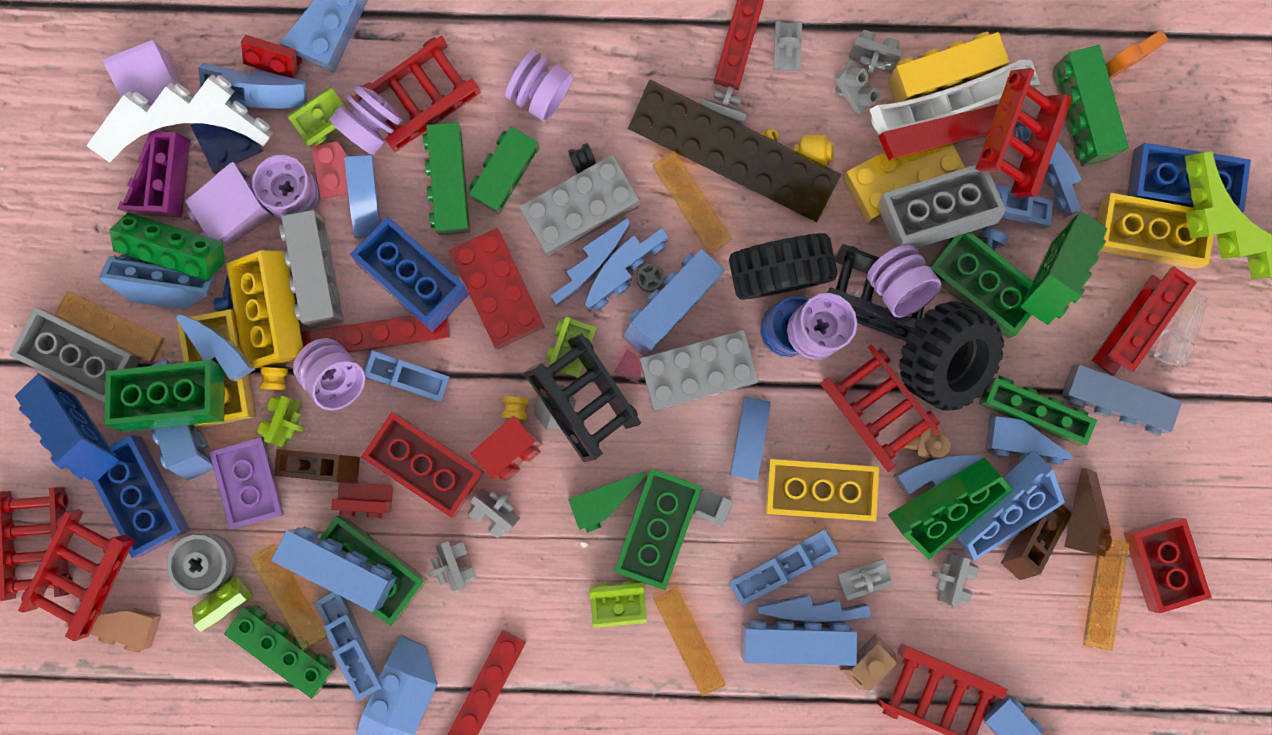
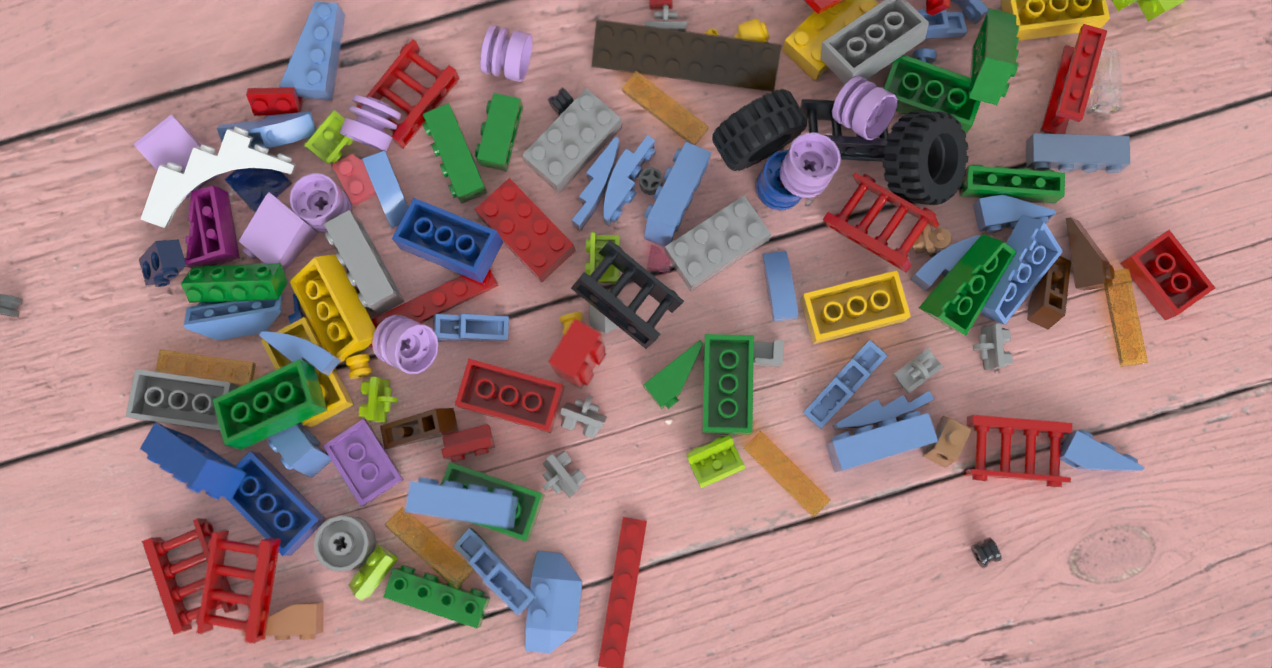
camera: 10 degrees left, 5 degrees down
none -> dark blue brick [139,239,186,287]

